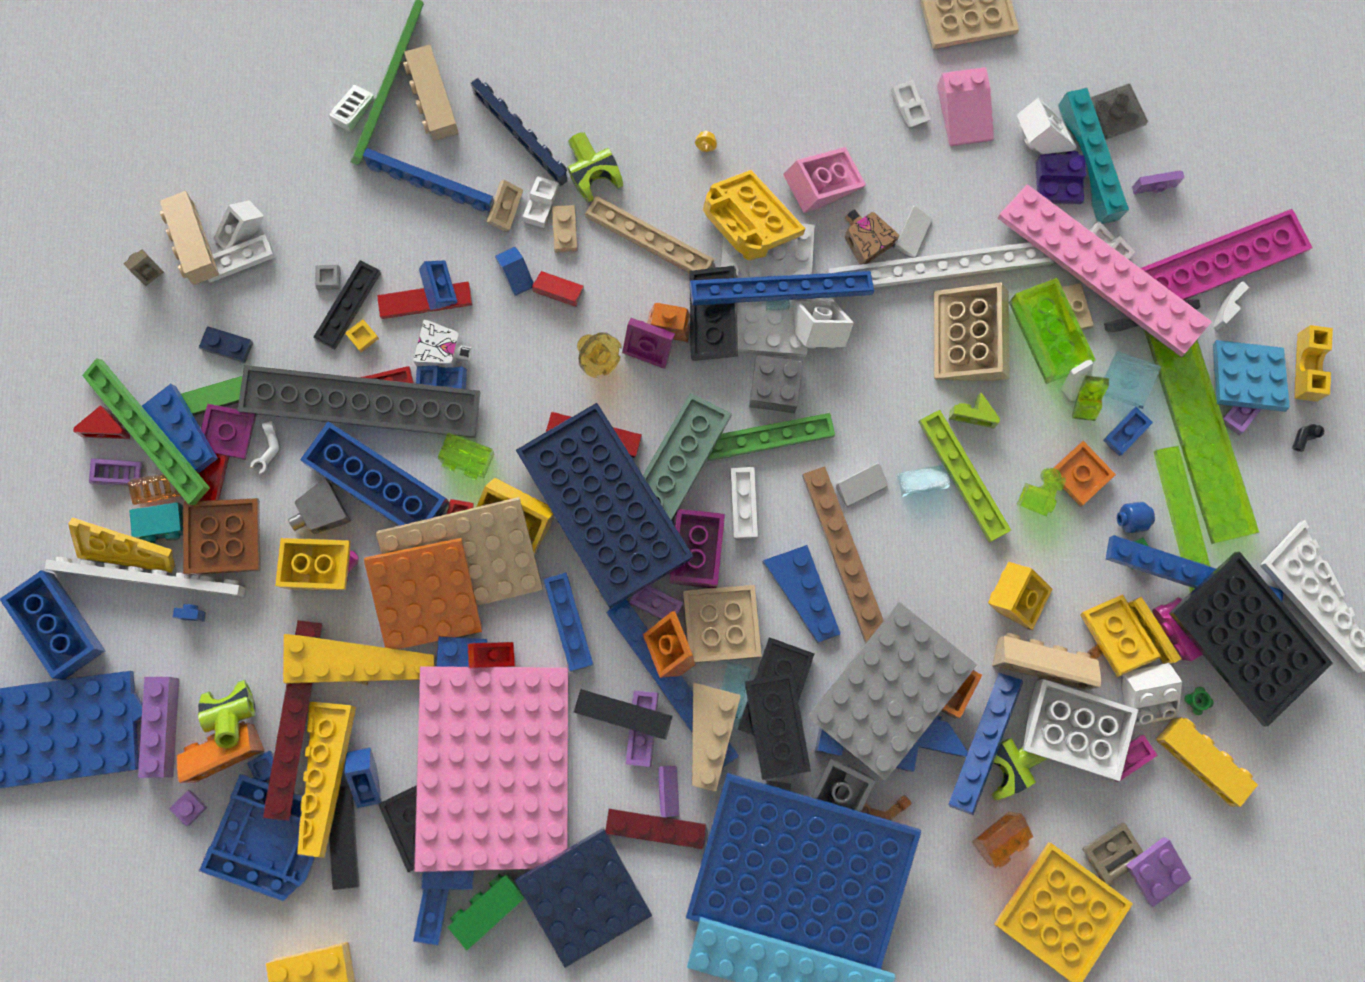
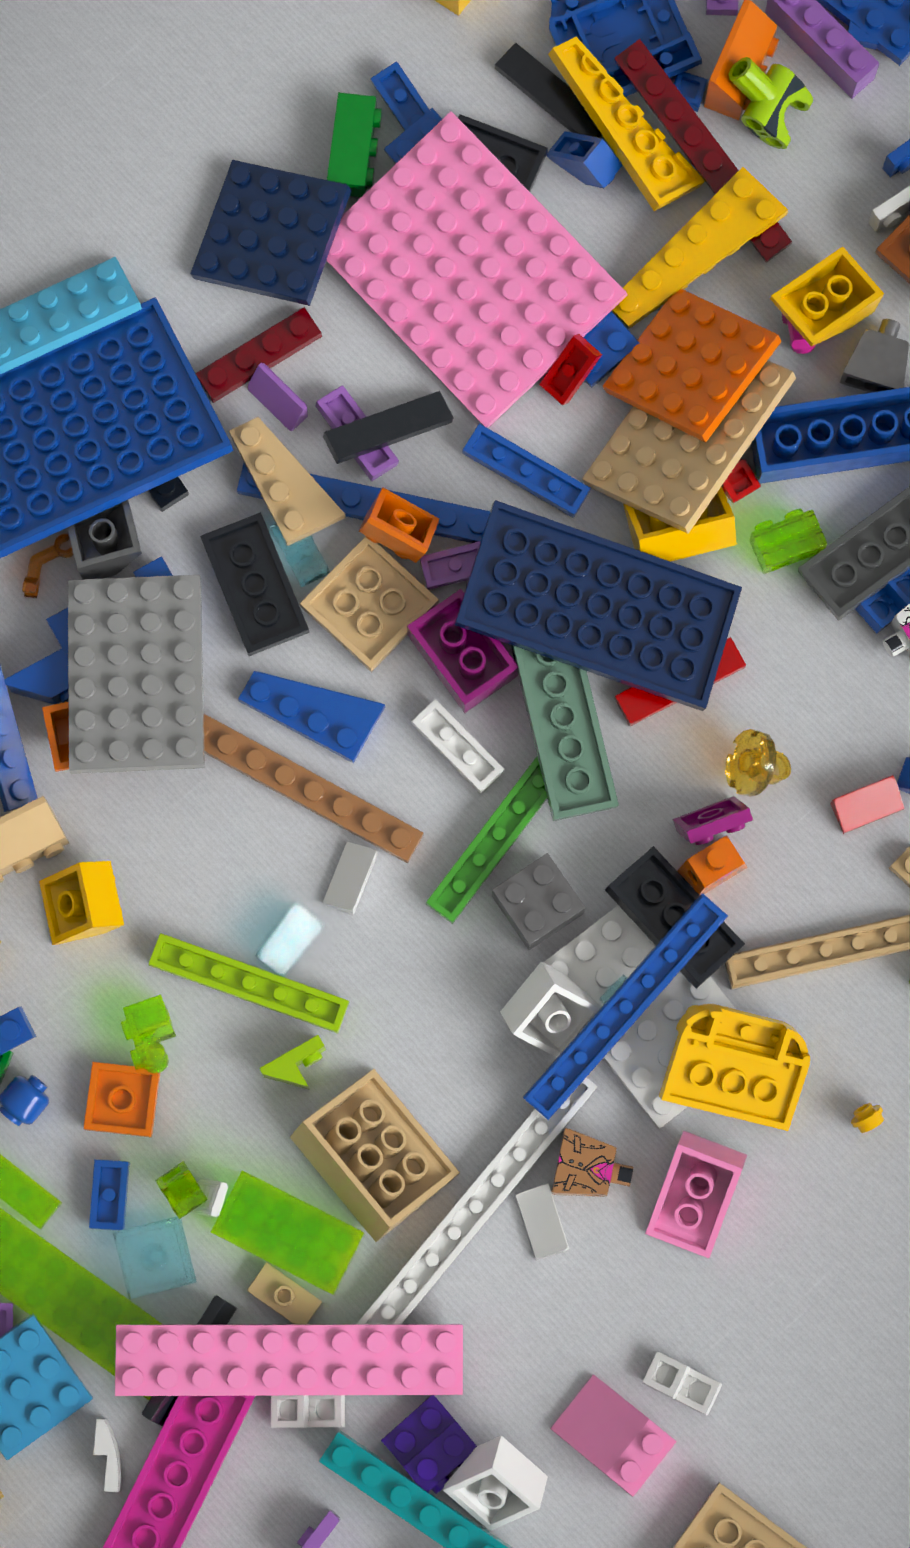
camera: 145 degrees right, 0 degrees up
black plate [744,673,811,780] -> none

